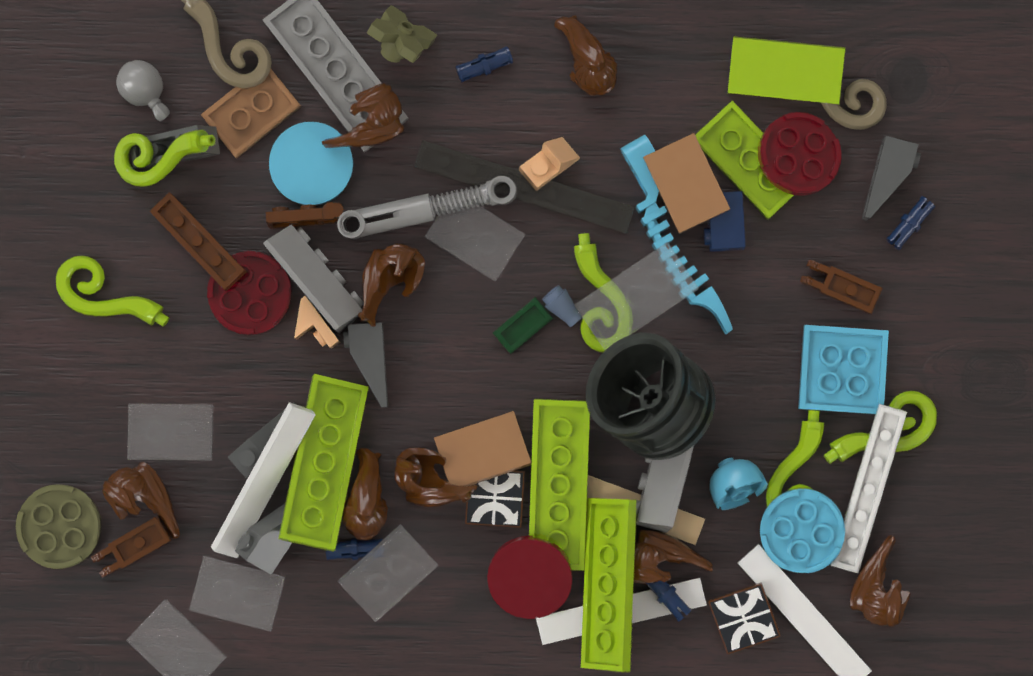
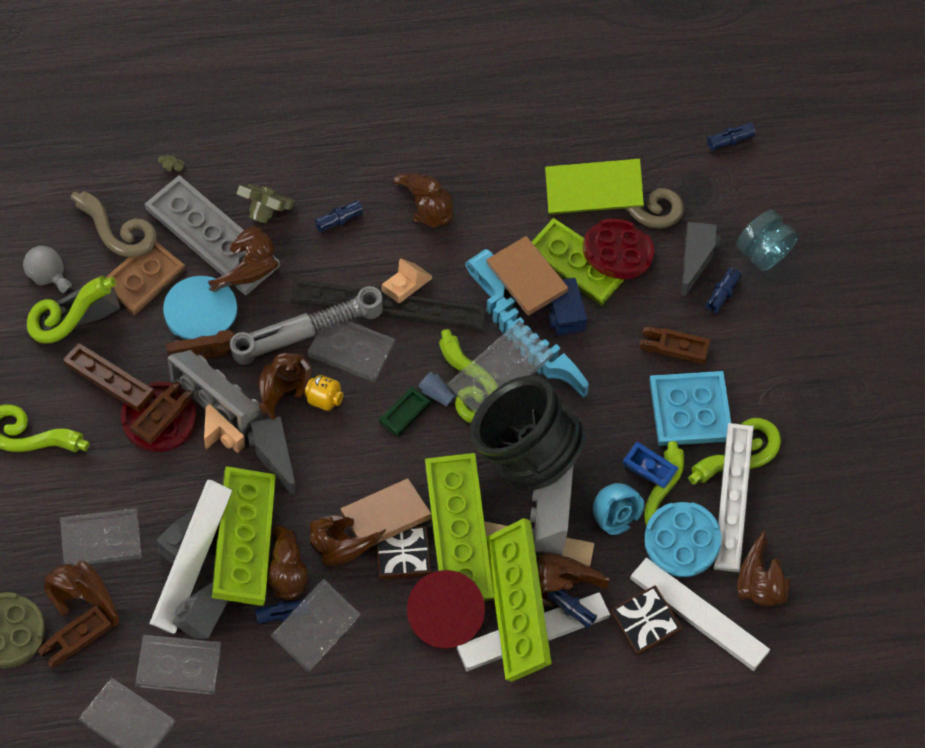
camera: 10 degrees left, 25 degrees down
none -> reddish brown hinge [130,381,194,445]
none -> yellow head [305,375,344,411]
none -> blue slope [623,442,679,489]
none -> dark blue pin [707,122,755,151]
none -> clear light blue wheel [736,210,799,271]

